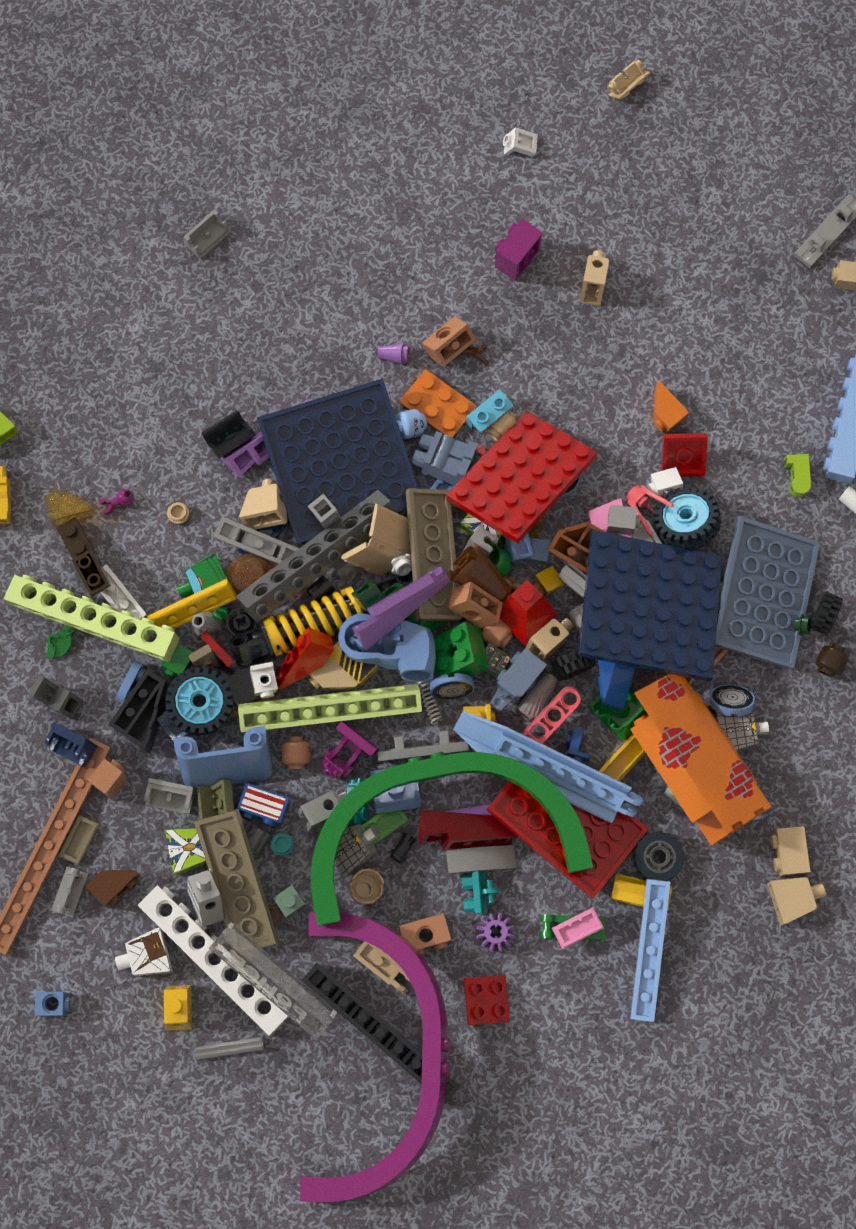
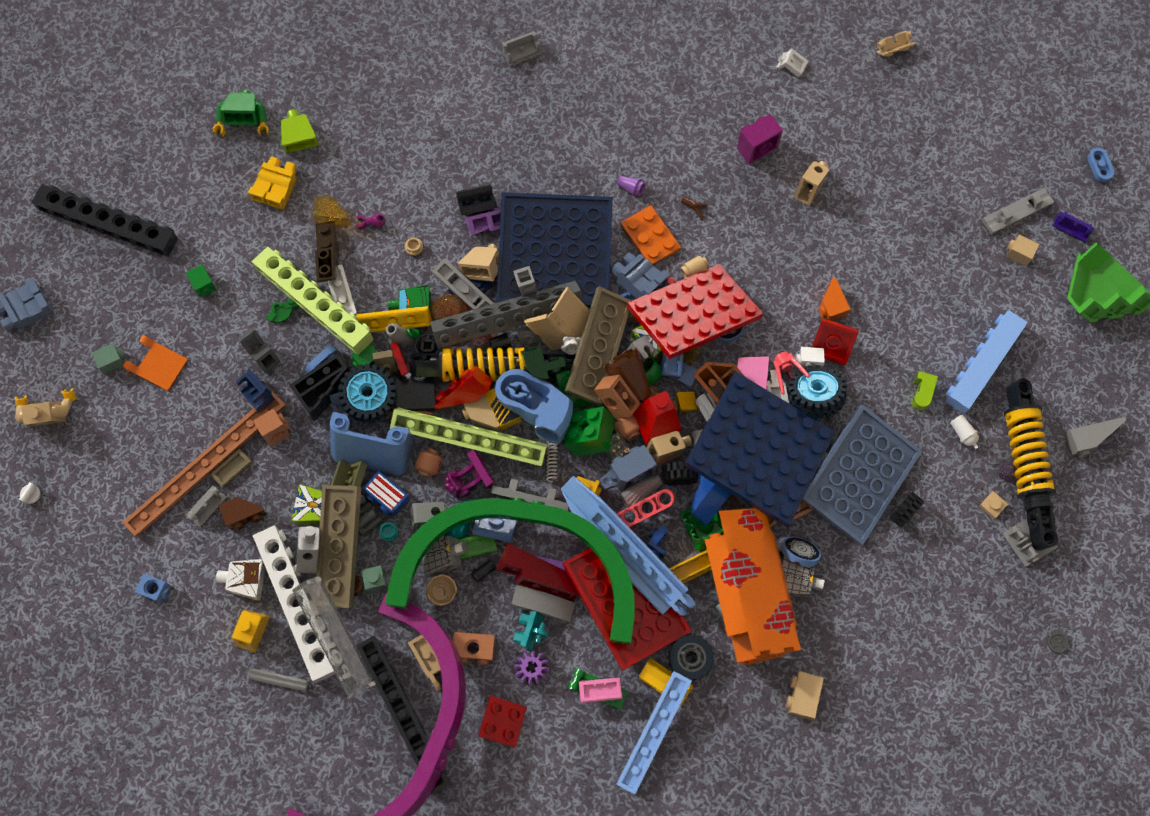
camera: 20 degrees right, 5 degrees down
light grey hinge [144,778,196,814] -> none
white brick [250,662,278,699] -> none
medium lavender wedge [352,566,450,650] -> none
light blue head [395,409,427,439] -> none
nougat brick [422,316,476,367] -> none
tile [430,673,475,700] -> none
medium azure bracket [466,390,513,433] -> none
light grey brick [606,505,640,535] -> none
tan torso [767,877,826,926] -> none
dark green plate [794,614,811,636] -> none
dark brown head [815,643,849,678] -> none

